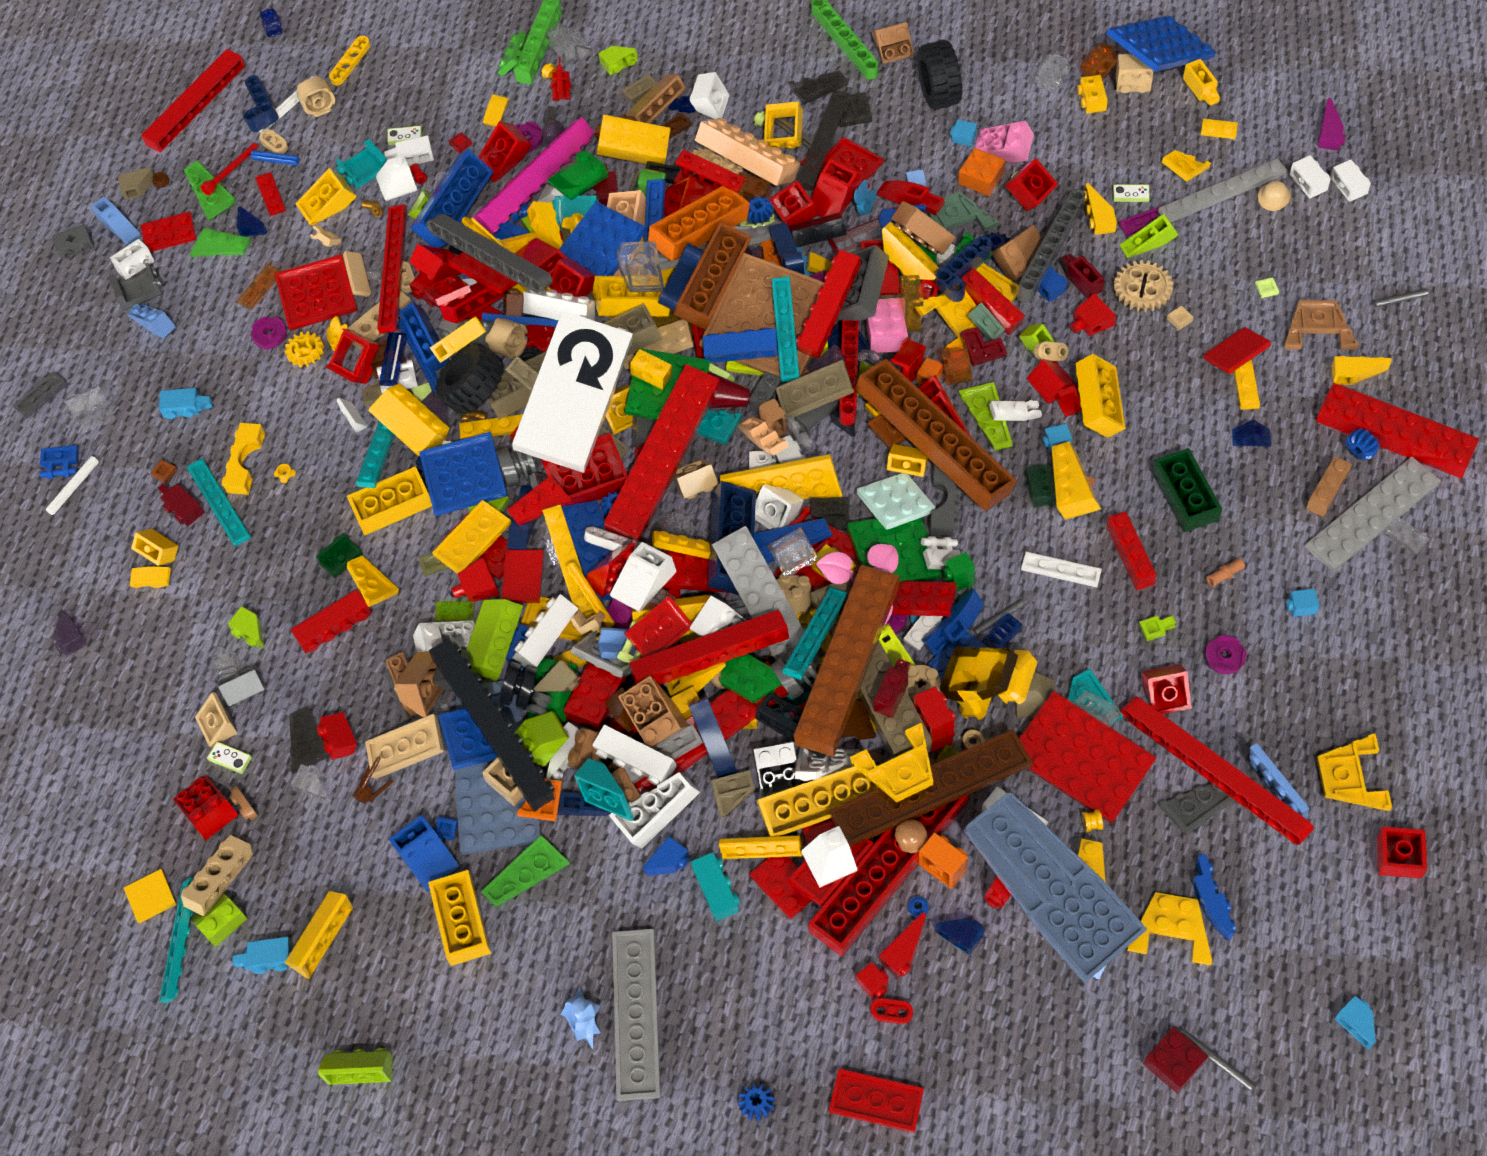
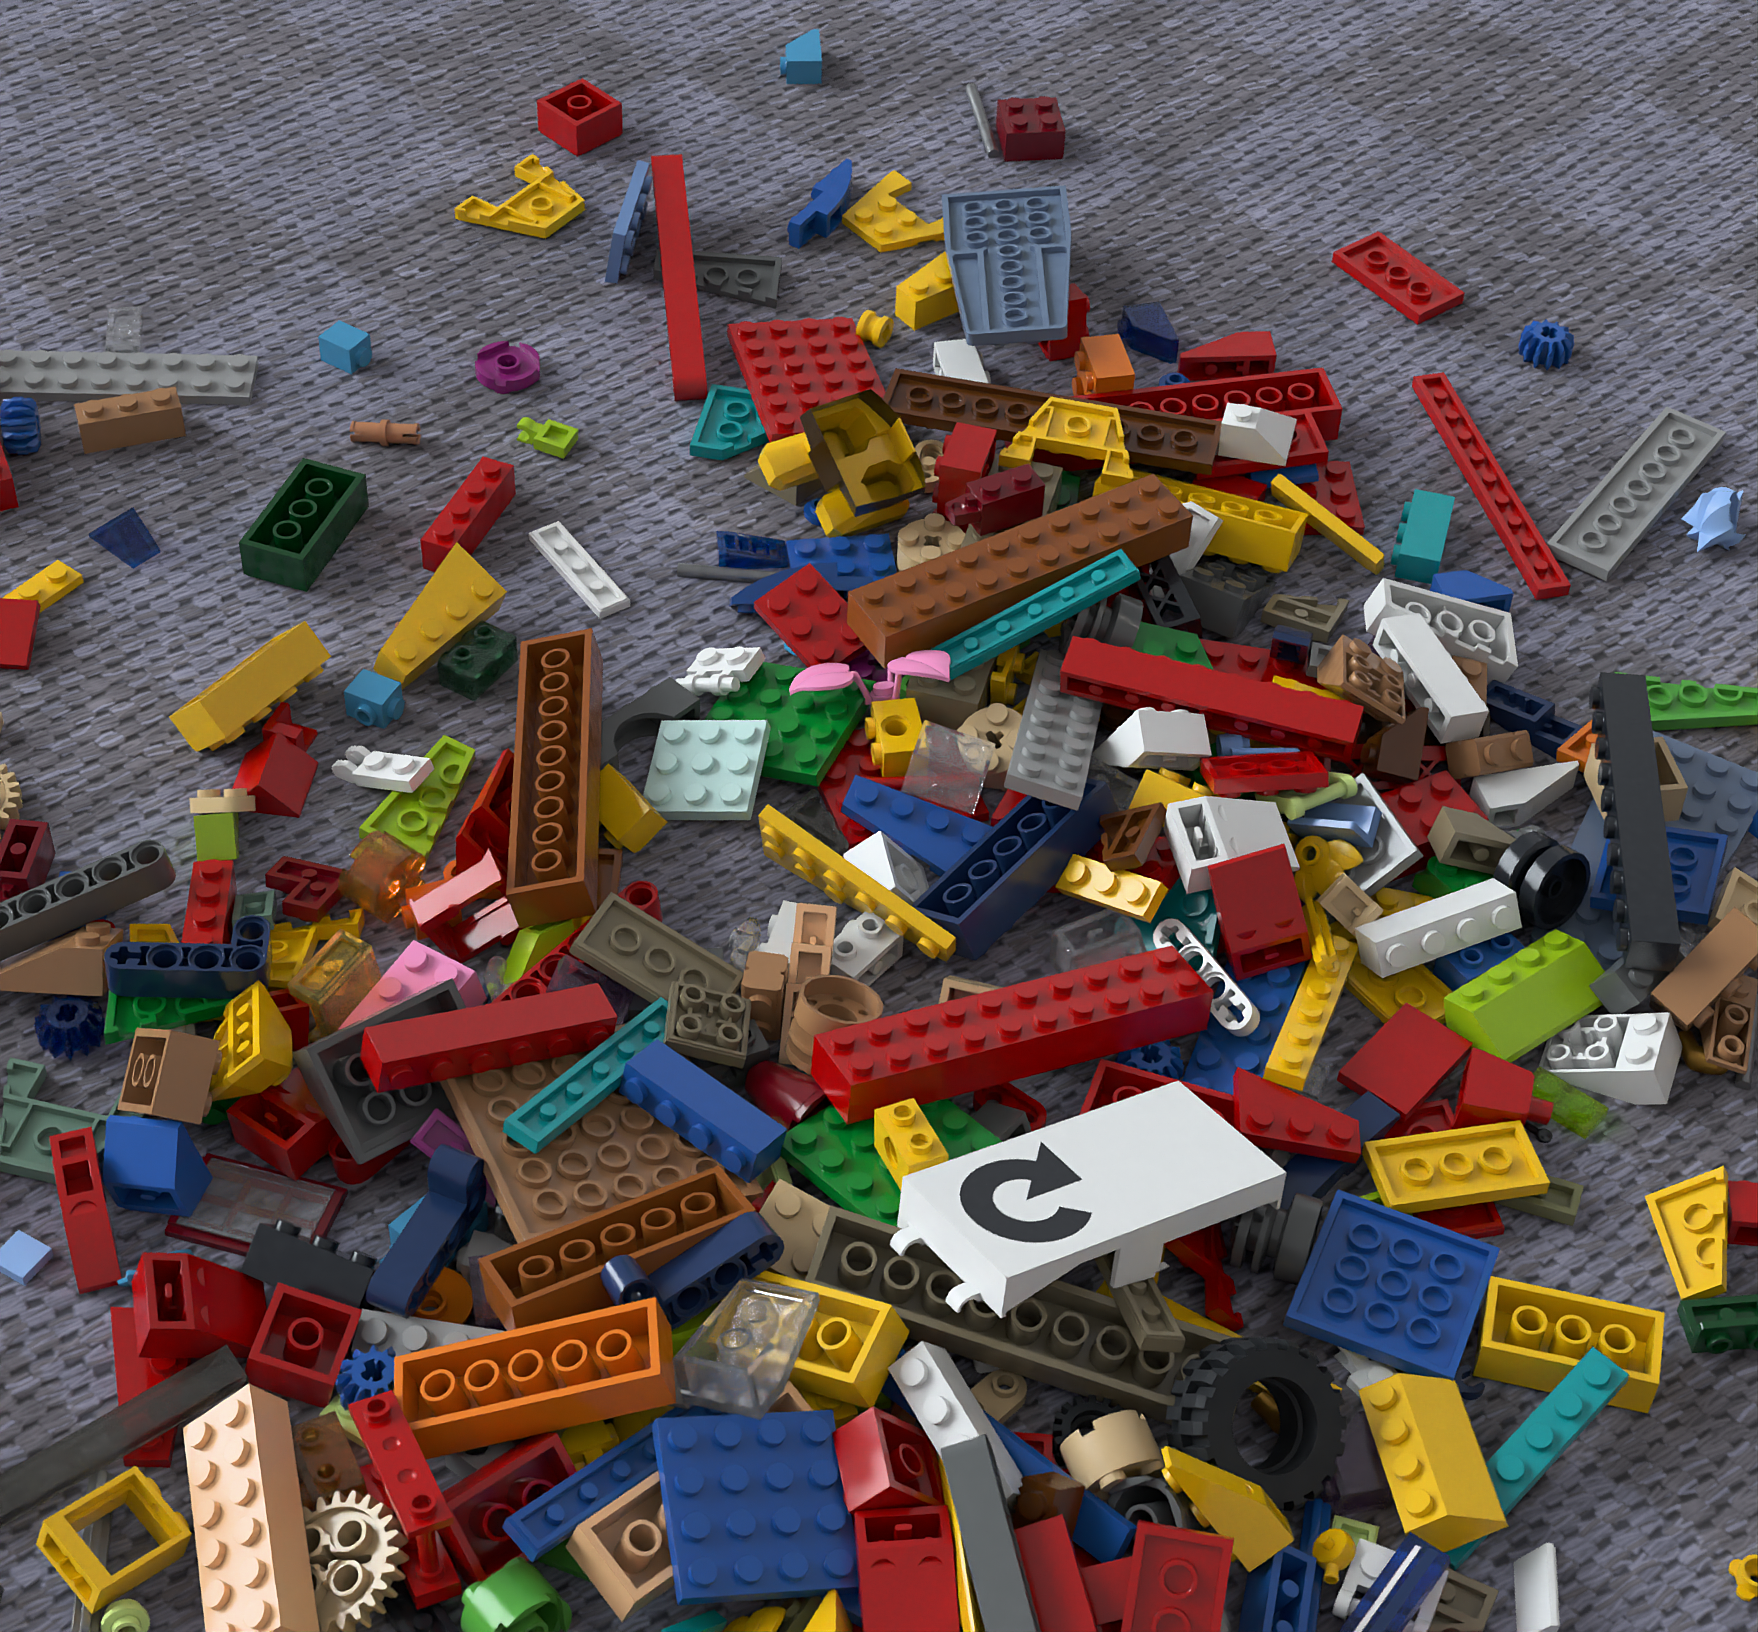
camera: 150 degrees left, 15 degrees down
lime slope [514,711,569,767] -> none
teal slope [574,758,634,821] -> none
yellow slope [806,252,832,273] -> none
red tile [823,137,884,181] -> none
red brick [855,962,889,1000] -> none
red plate [870,998,913,1024] -> none
medium nougat hair [895,819,928,853] -> none
green brick [943,552,975,592] -> none
red torso [1070,293,1116,336] -> none
clear slope [1074,690,1120,727] -> none
red slope [1141,664,1192,714] -> none
none -> dark tan tile [663,981,751,1069]
none -> medium nougat wheel [785,975,884,1076]
none -> reddish brown wing [1099,802,1167,872]
none -> yellow piece [1312,1528,1356,1584]
none -> red plate [1412,372,1571,600]

